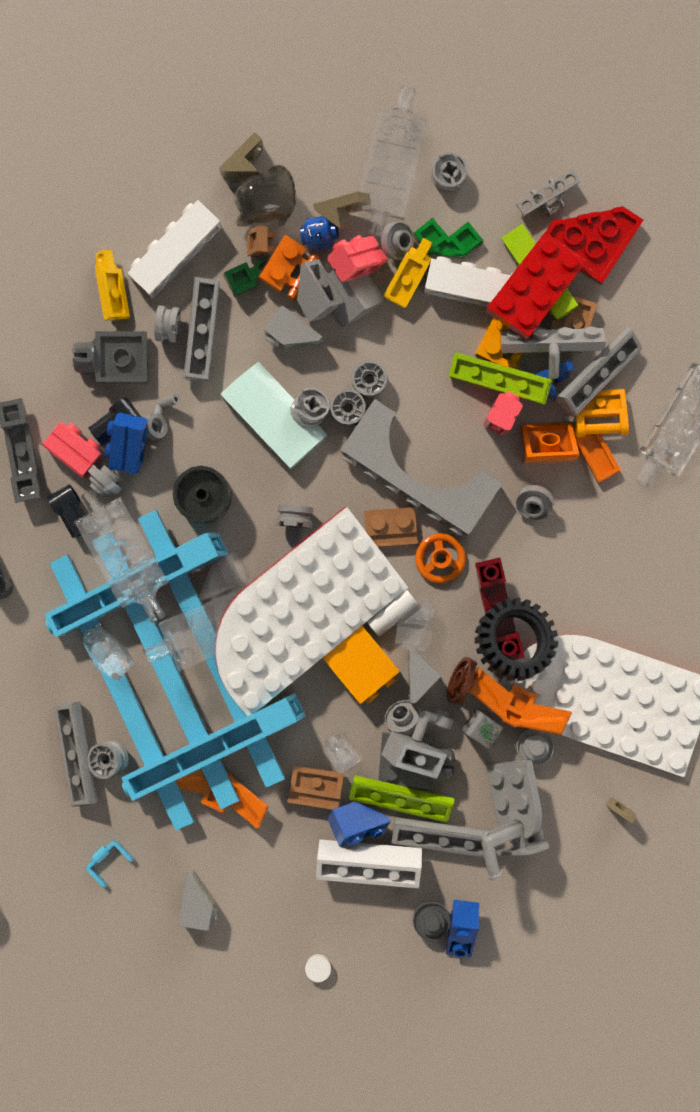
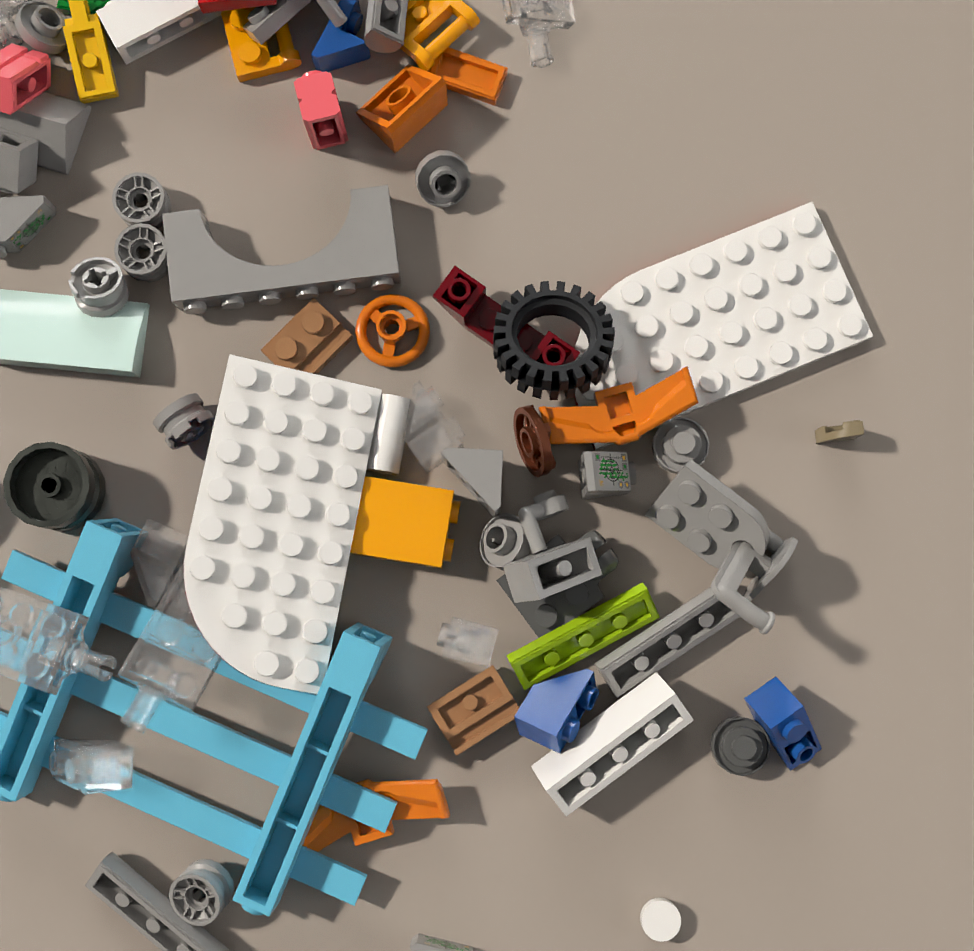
camera: 45 degrees left, 5 degrees down
lime tile [448,352,553,405] -> none

